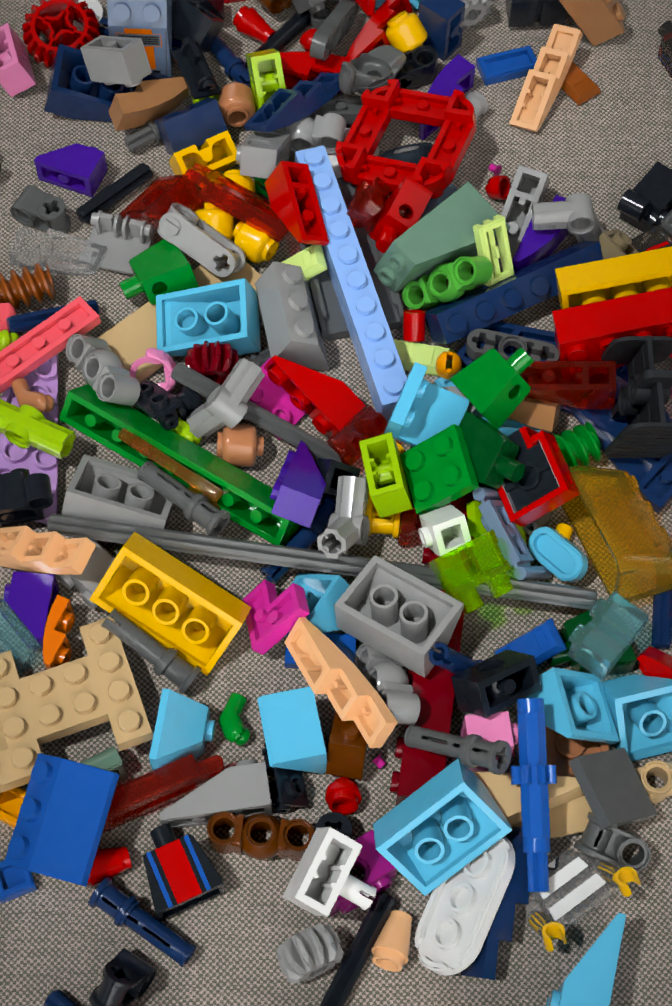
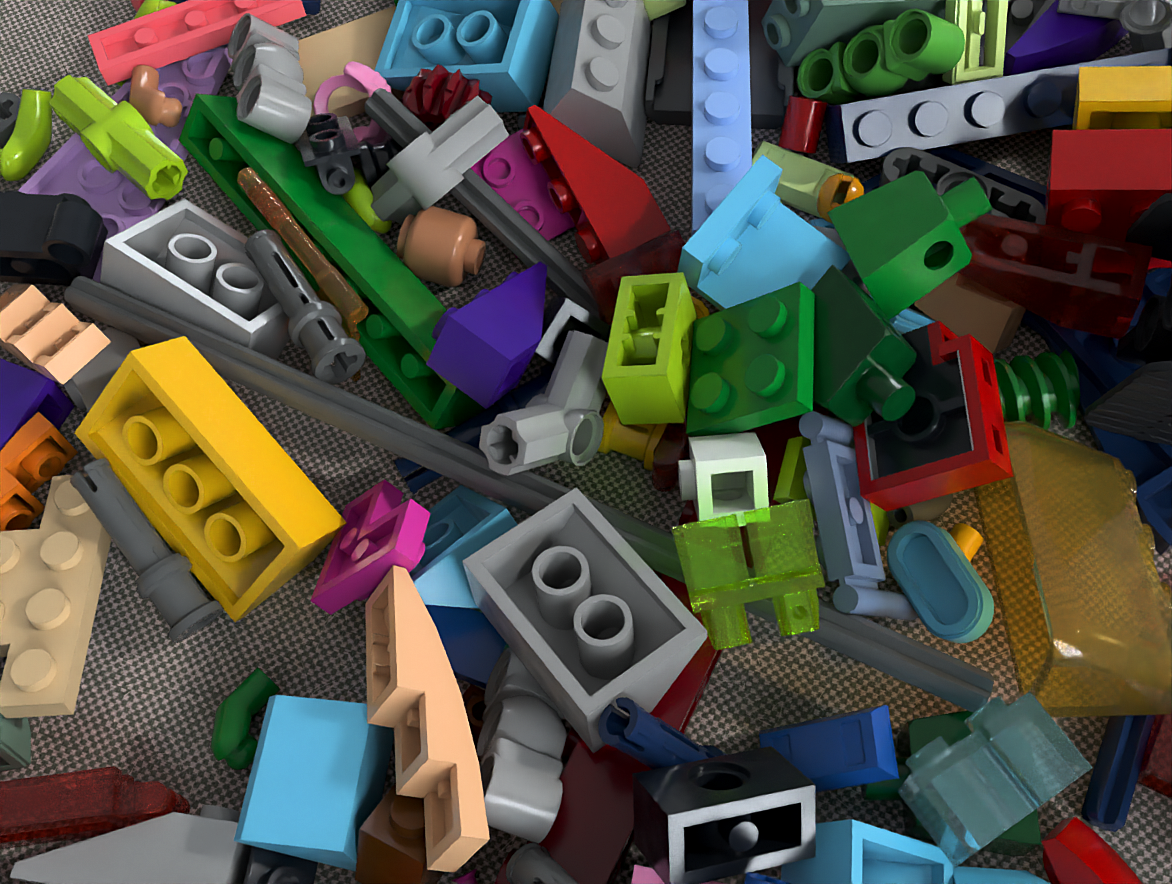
camera: 25 degrees right, 0 degrees up
medium azure slope [149,689,216,782] -> none

